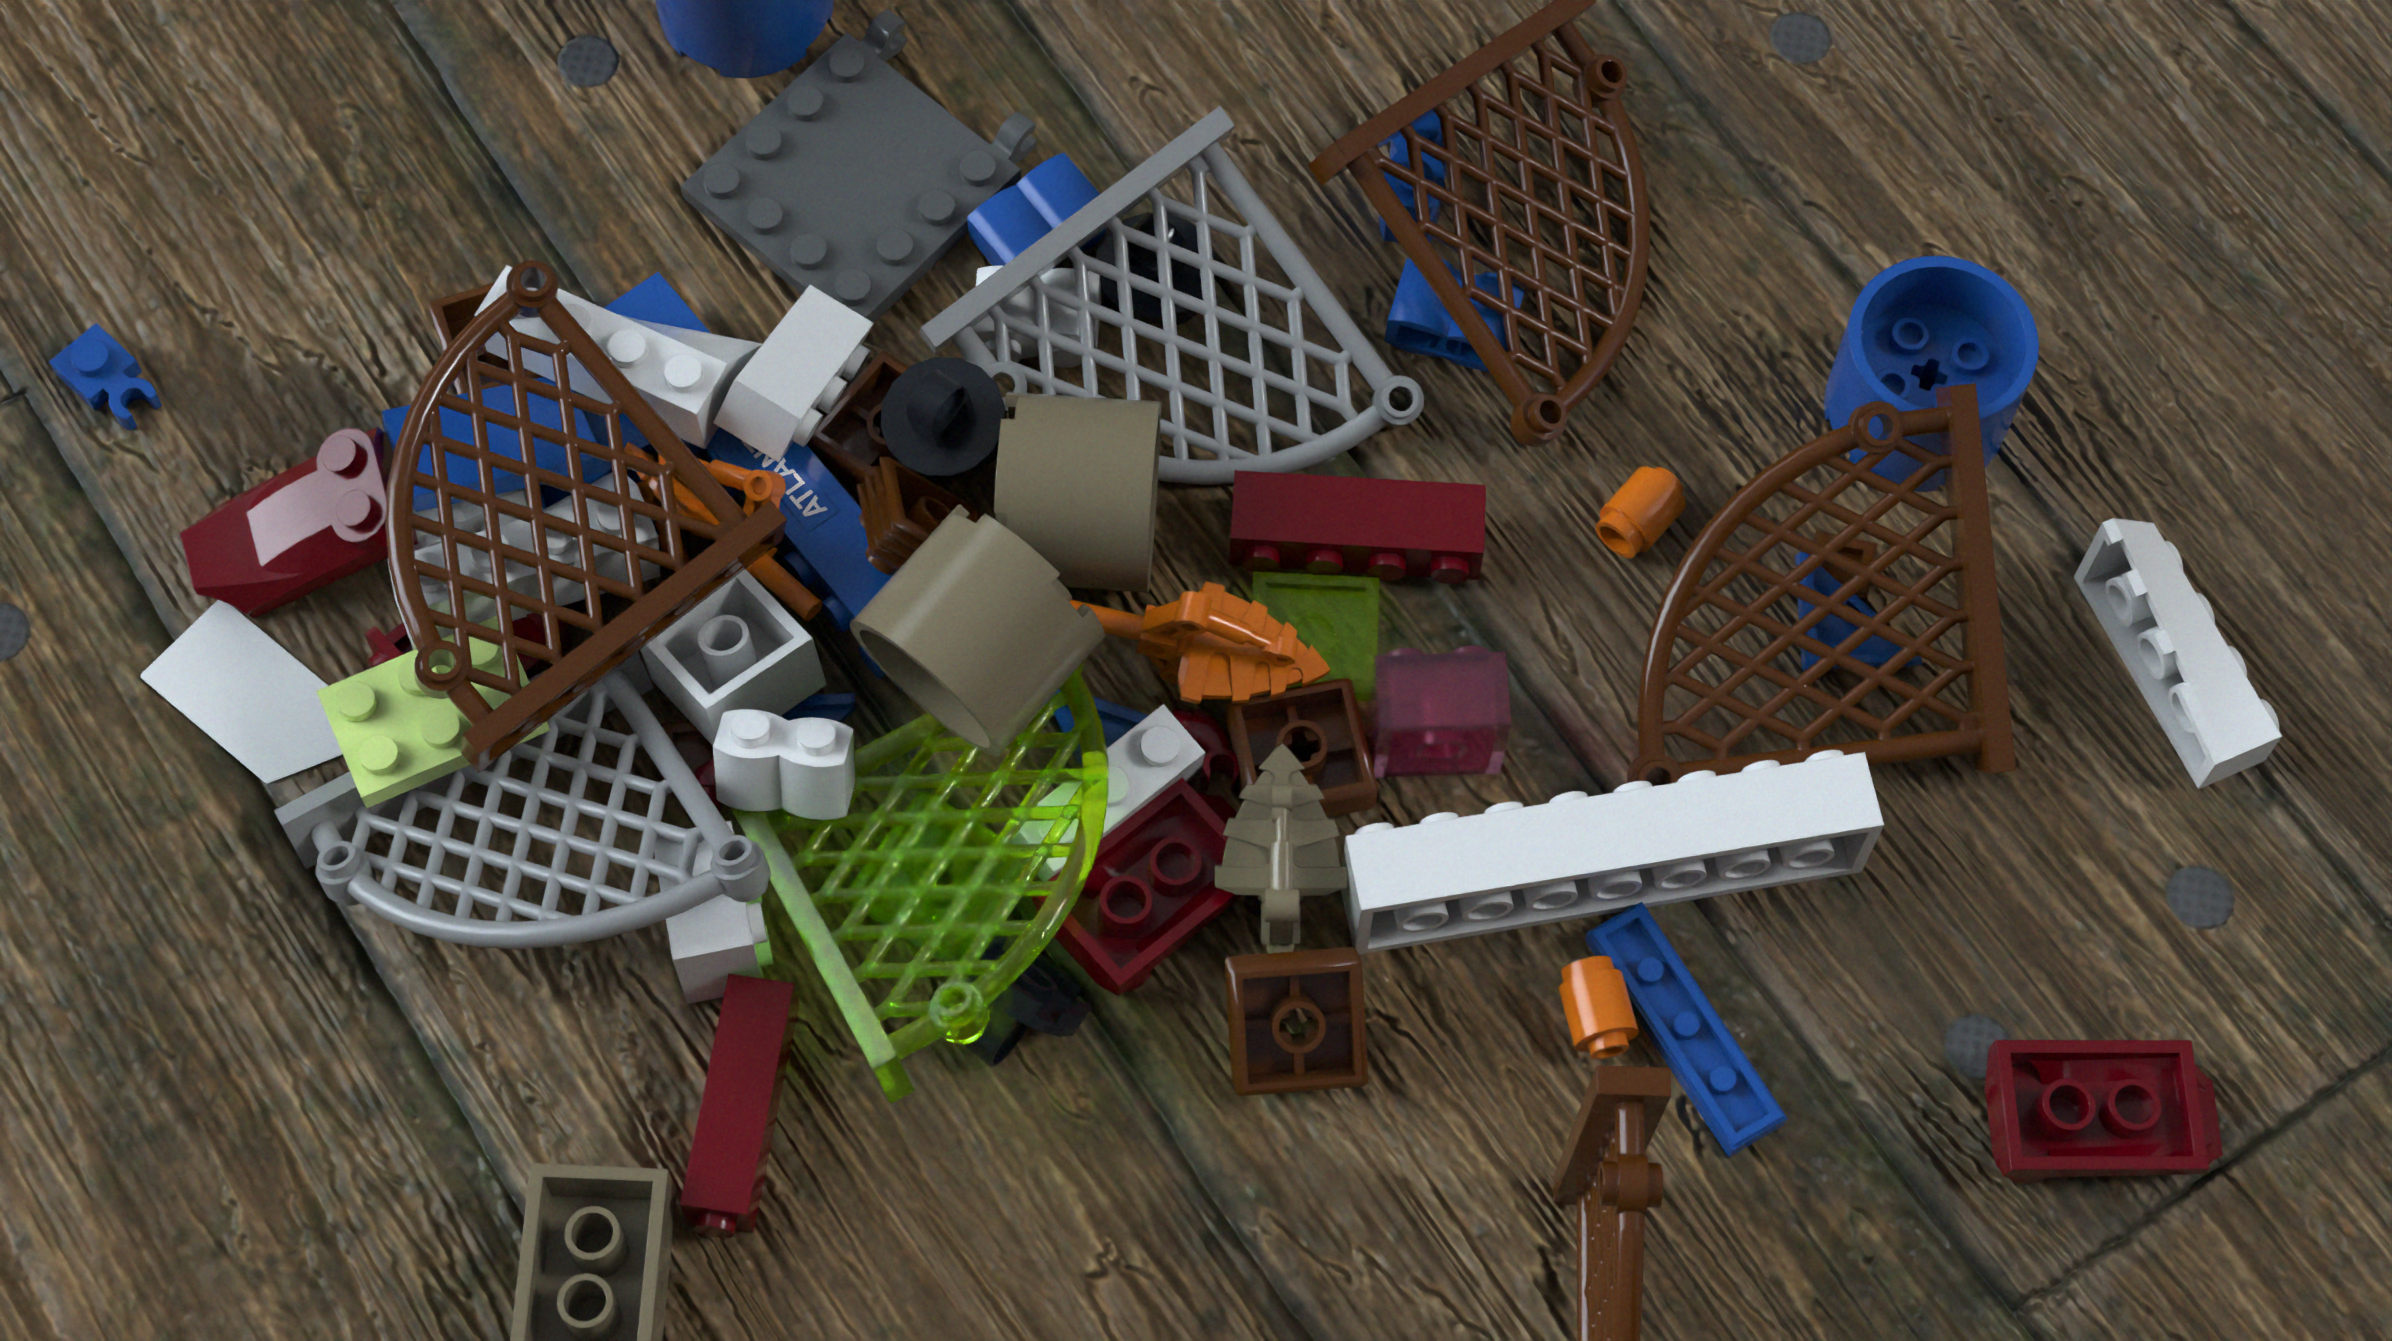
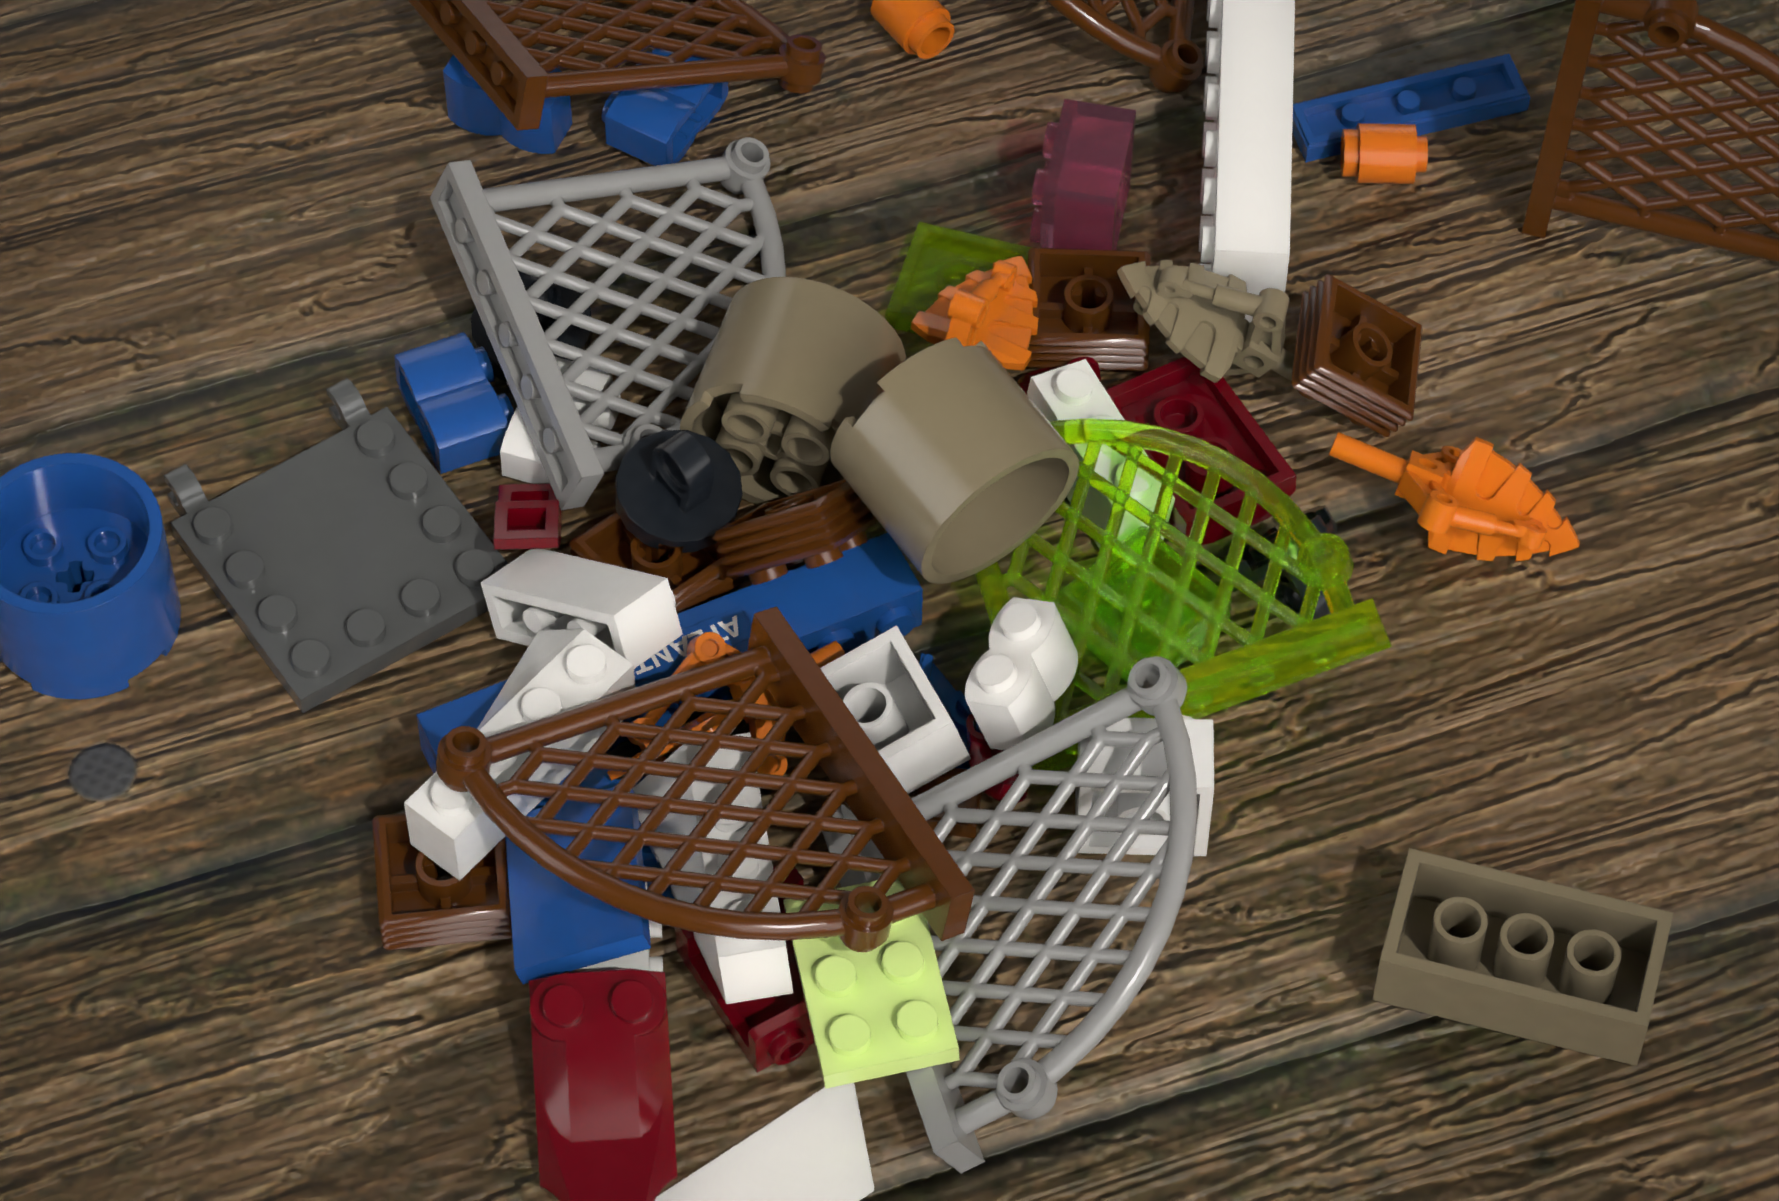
camera: 75 degrees left, 10 degrees down
dark red brick [680,973,799,1238] -> none
dark red brick [1229,470,1486,584] -> none
none -> dark red slope [493,483,563,550]
none -> orange bar [1328,432,1580,561]

